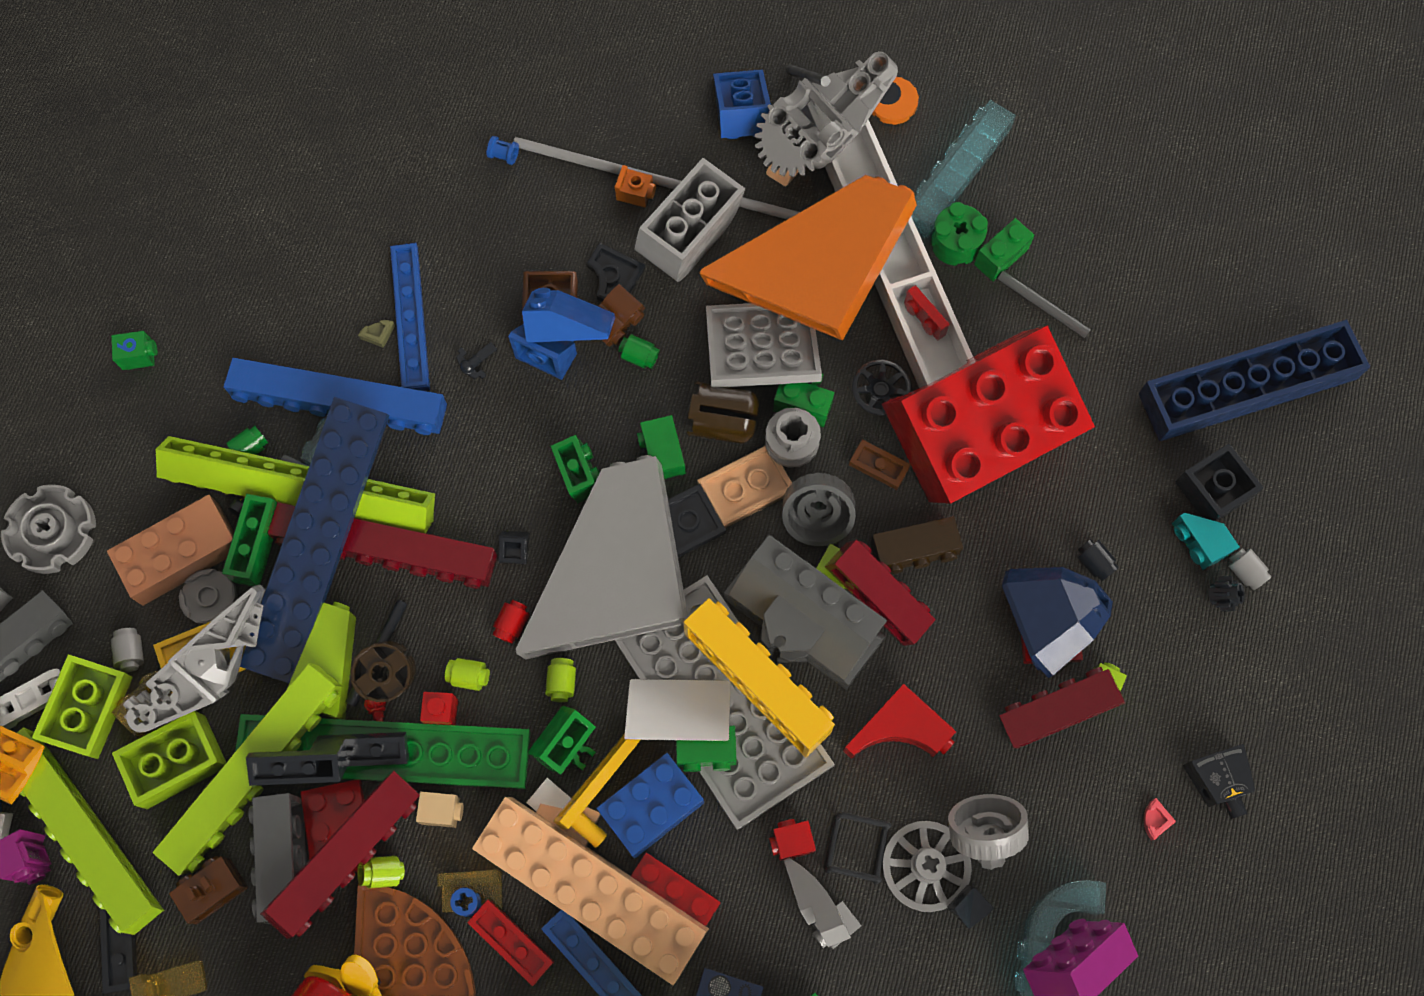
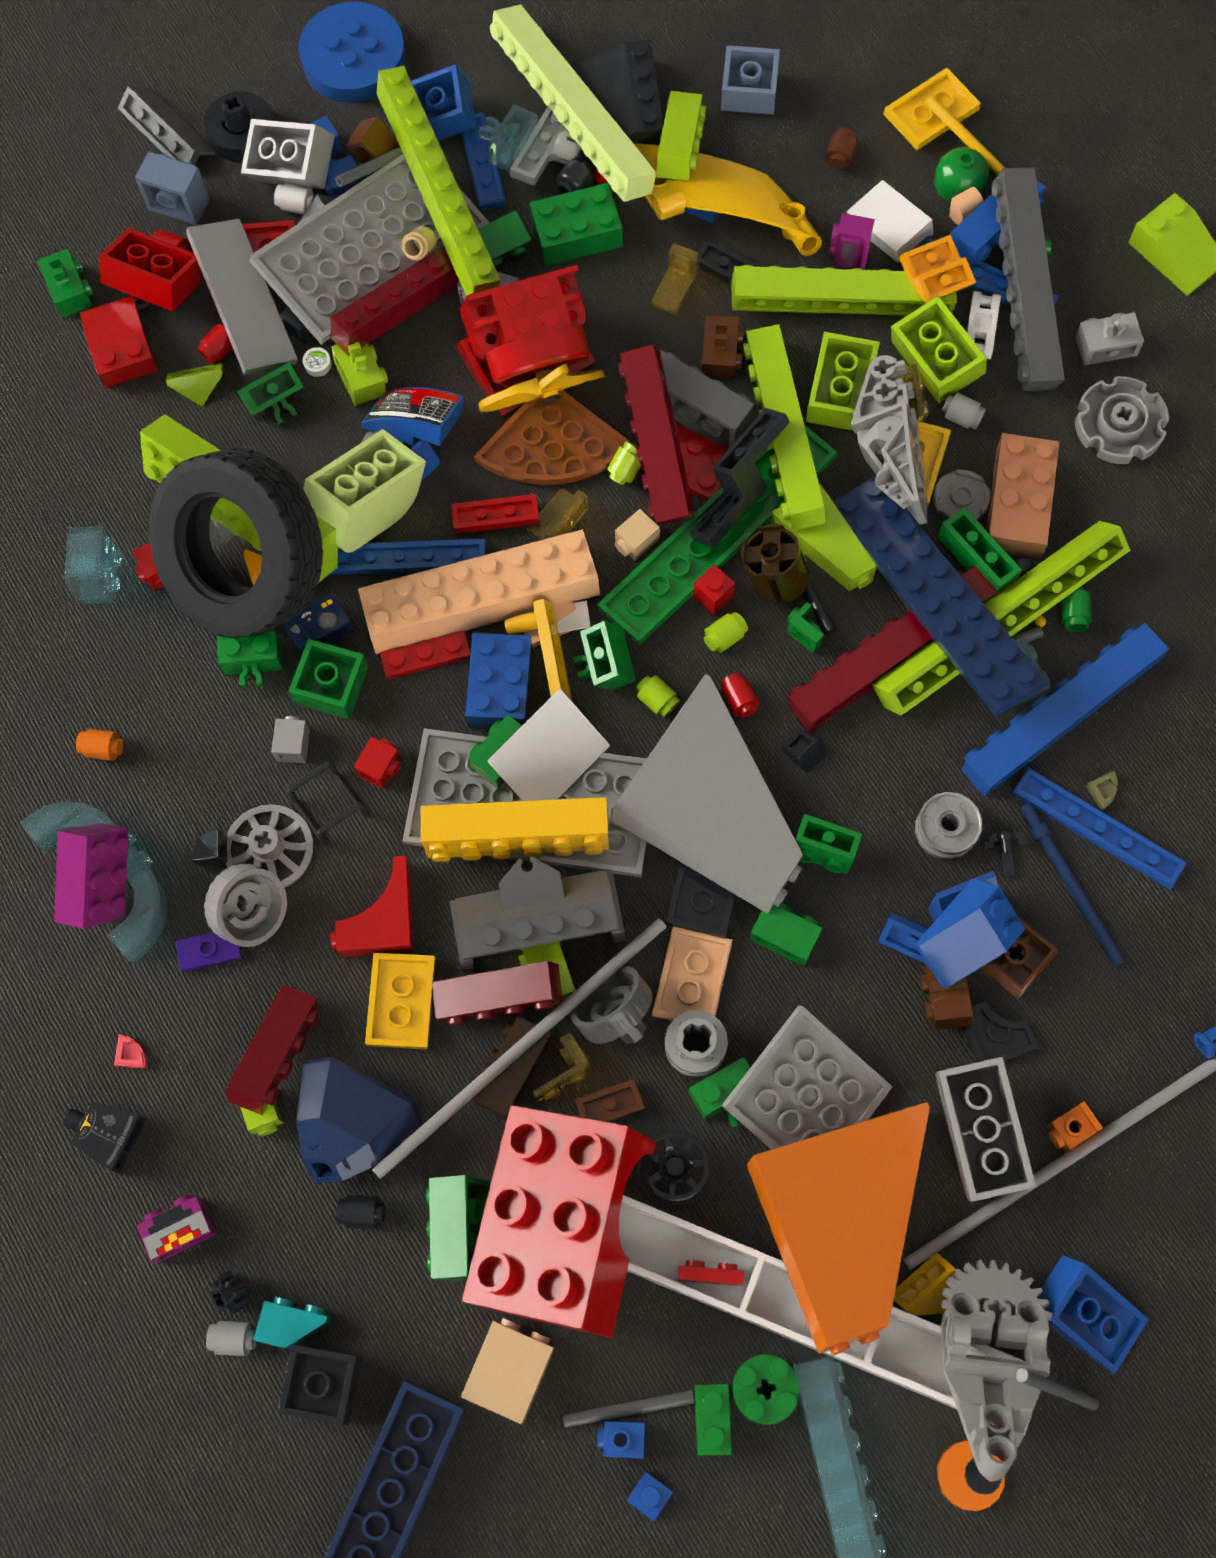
camera: 135 degrees right, 0 degrees up
blue bush [450,888,482,917] -> none
green brick [618,334,660,369] -> none
dark brown cylinder [687,381,759,444] -> none
light grey slope [784,858,851,947] -> none
none -> brick [136,1195,217,1263]
none -> dark purple plate [176,933,243,972]
none -> green brick [288,639,369,720]
none -> yellow plate [365,953,436,1050]
none -> light grey piece [372,918,666,1179]
none -> brick [426,1175,490,1282]
none -> tan brick [461,1318,555,1424]
none -> clear yellow bracket [533,1032,591,1102]
none -> blue brick [597,1421,645,1459]
none -> blue plate [627,1472,673,1521]
none -> green bracket [787,602,824,654]
none -> blue plate [878,912,928,964]
none -> yellow slope [893,1253,956,1316]
none -> light grey wheel [915,792,982,860]
none -> dark blue bar [1020,803,1126,966]

